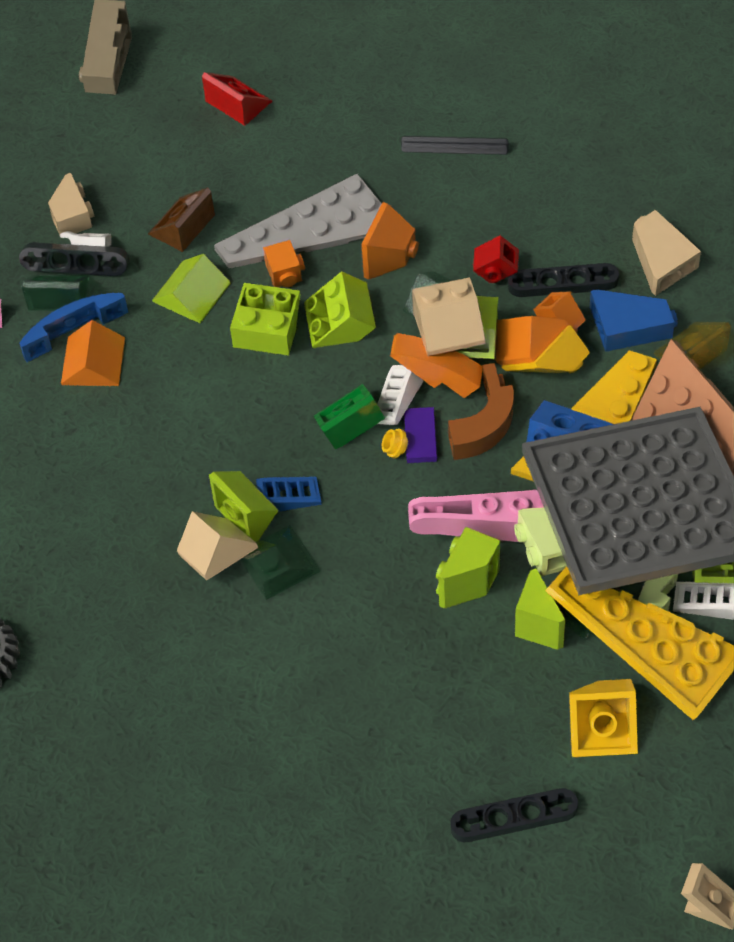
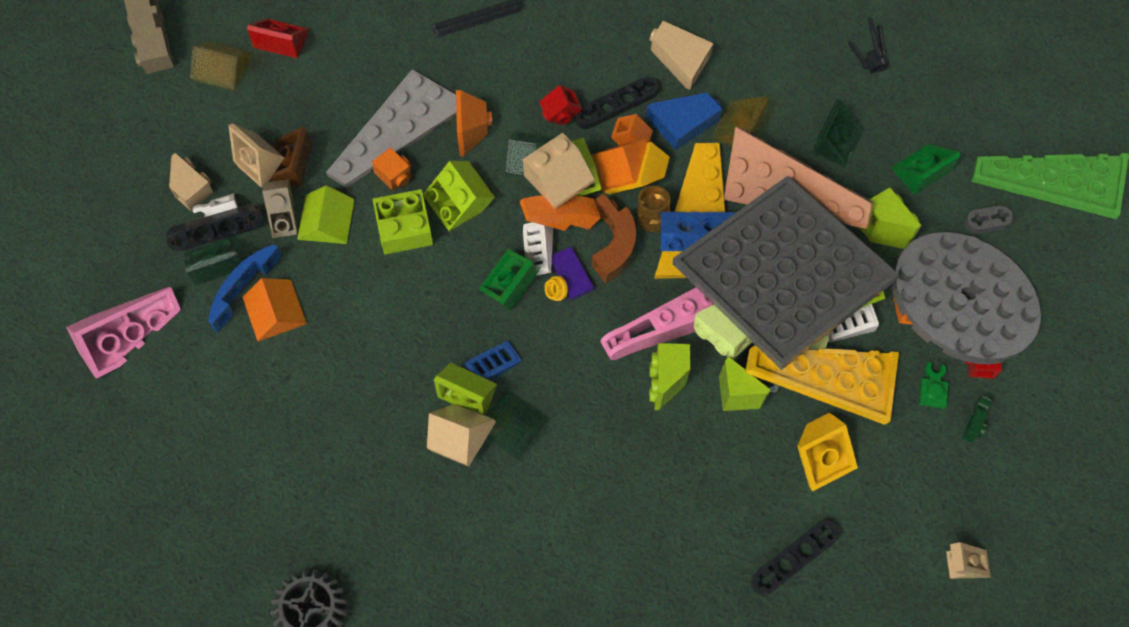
camera: 30 degrees left, 10 degrees up
none -> clear yellow slope [190,41,251,91]
none -> tan slope [229,123,284,188]
none -> dark tan slope [262,179,297,238]
none -> pearl gold wheel [638,186,670,232]

